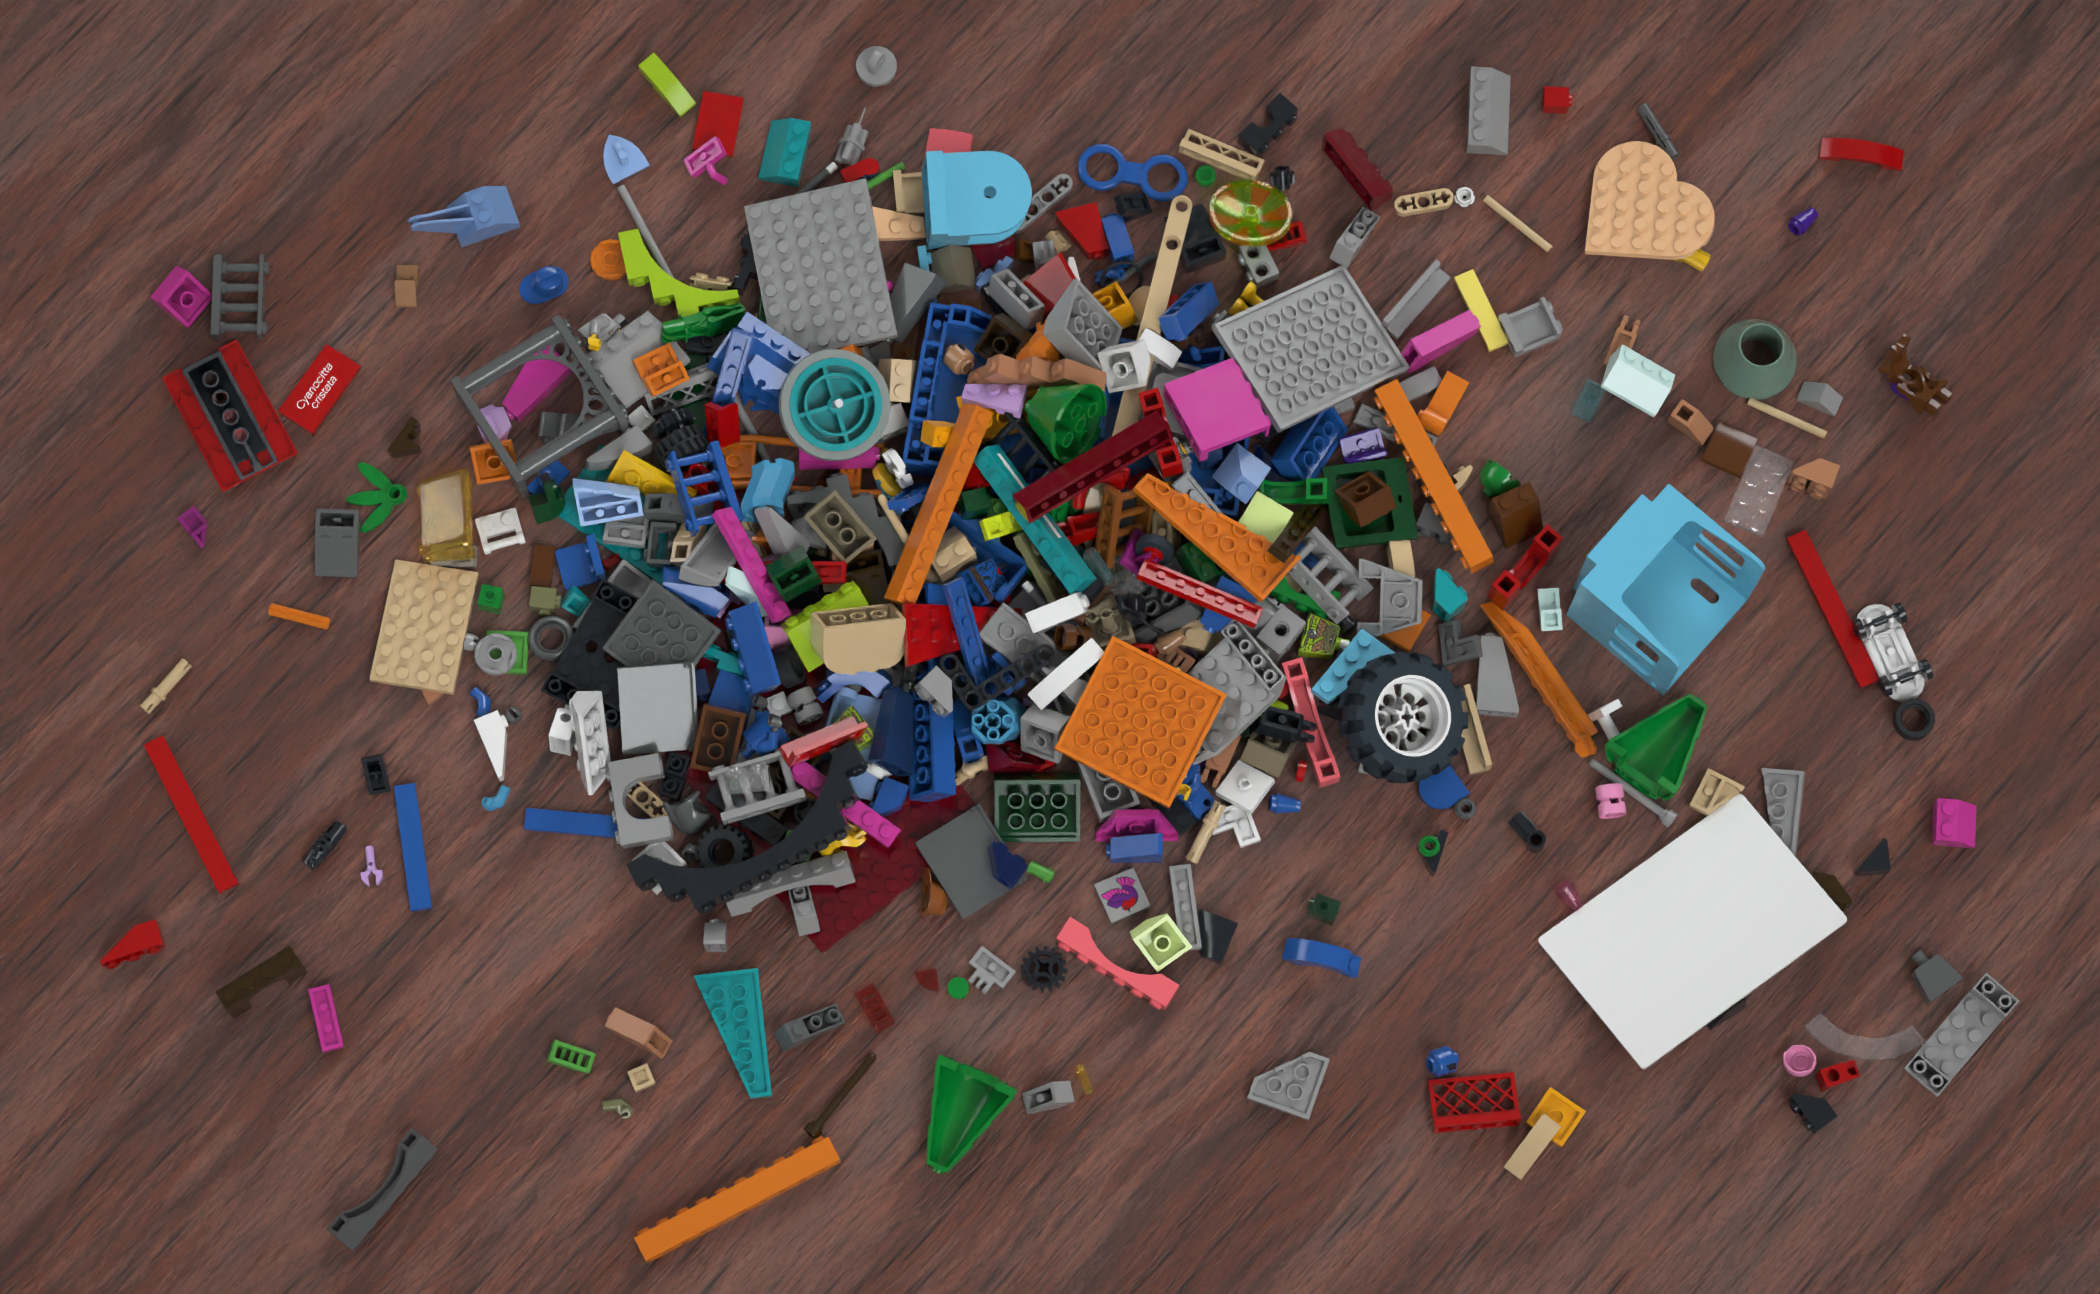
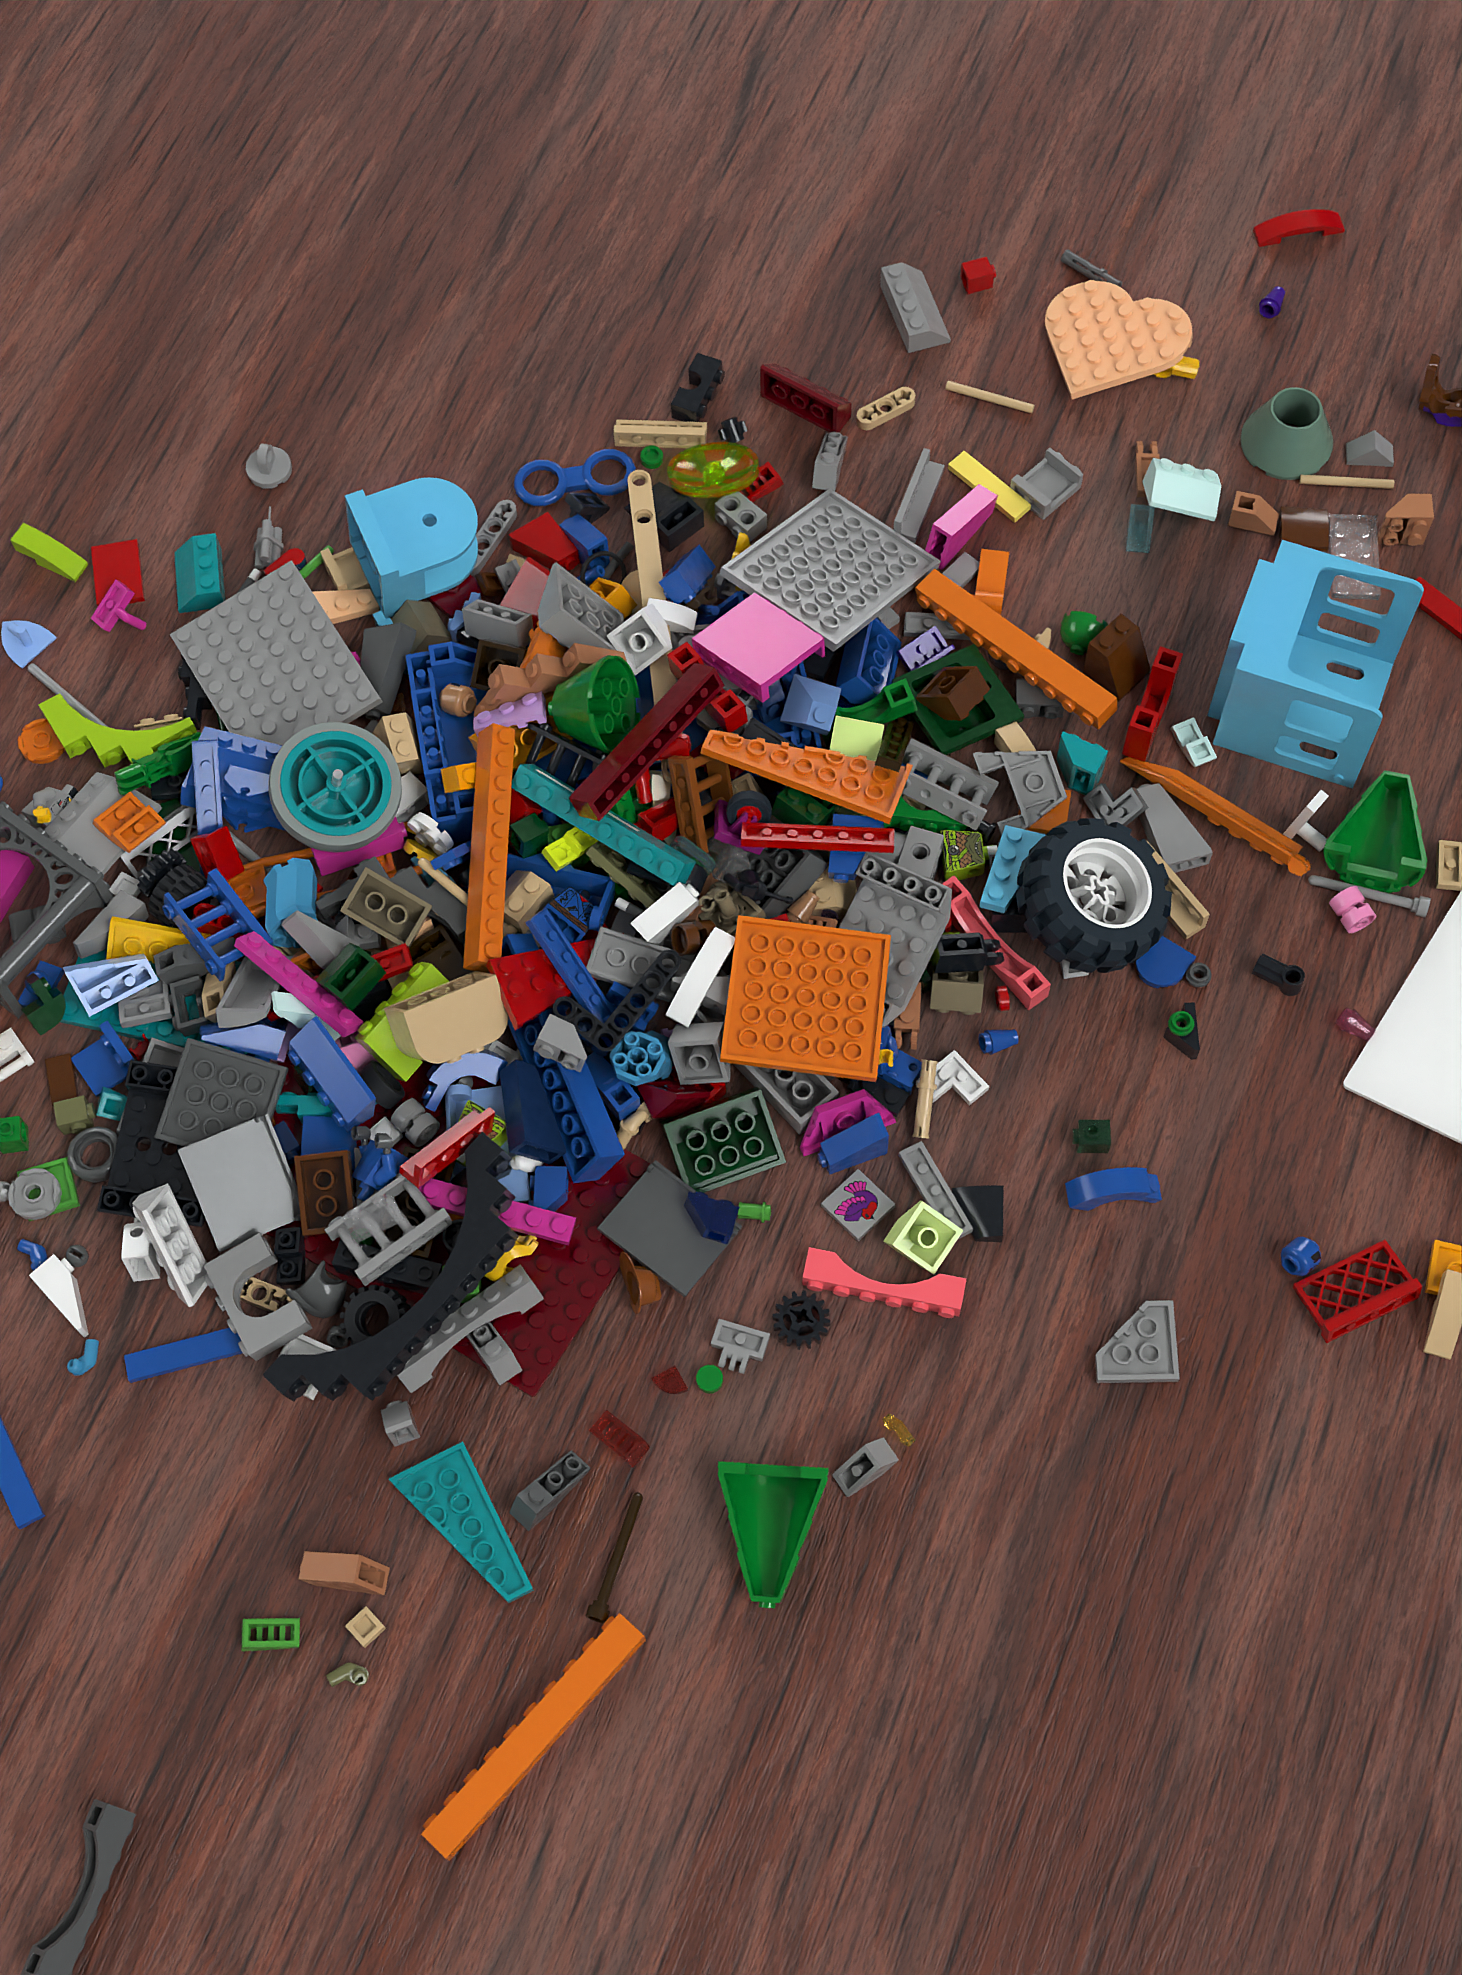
camera: 15 degrees left, 10 degrees down
pearl dark grey bar [890,657,924,694] -> none
white plate [1215,760,1275,814] -> none
white plate [1454,187,1475,207] -> none

